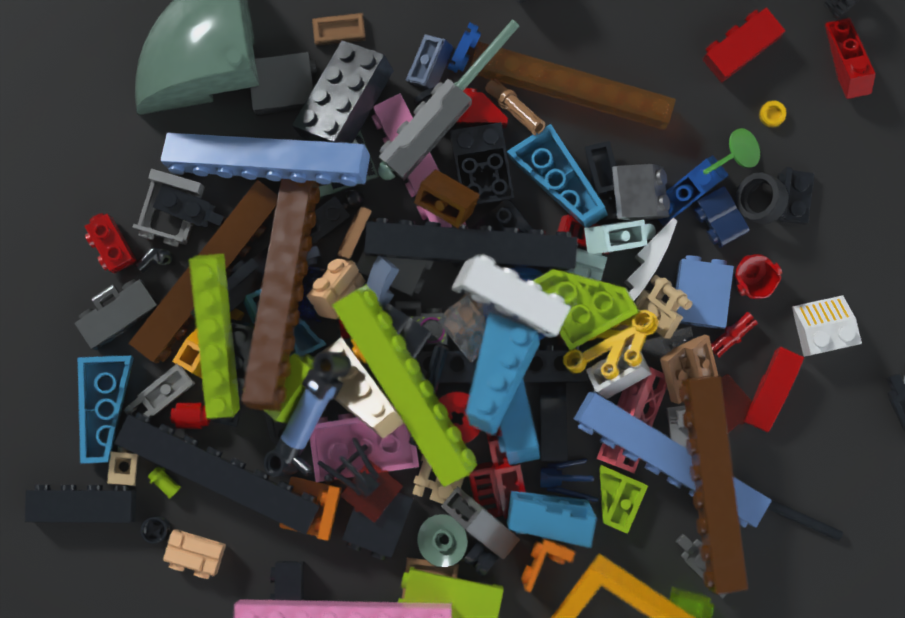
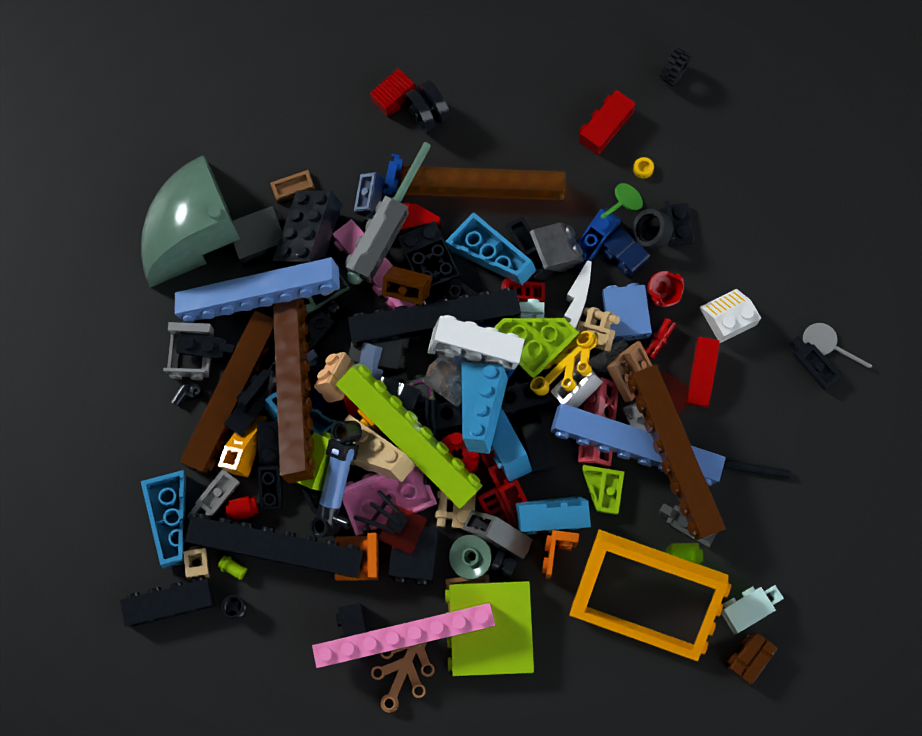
camera: 10 degrees left, 10 degrees down
dark grey piece [74,279,159,350] -> none
red brick [84,213,137,274] -> none
light nougat brick [163,529,226,579] -> none
lime brick [190,254,240,418] -> none
medium nougat tile [336,207,371,260] -> none
medium nougat pin [485,79,545,135] -> none
dark blue plant [541,458,599,503] -> none
light aqua brick [584,220,656,254] -> none
red slope [825,18,876,99] -> none

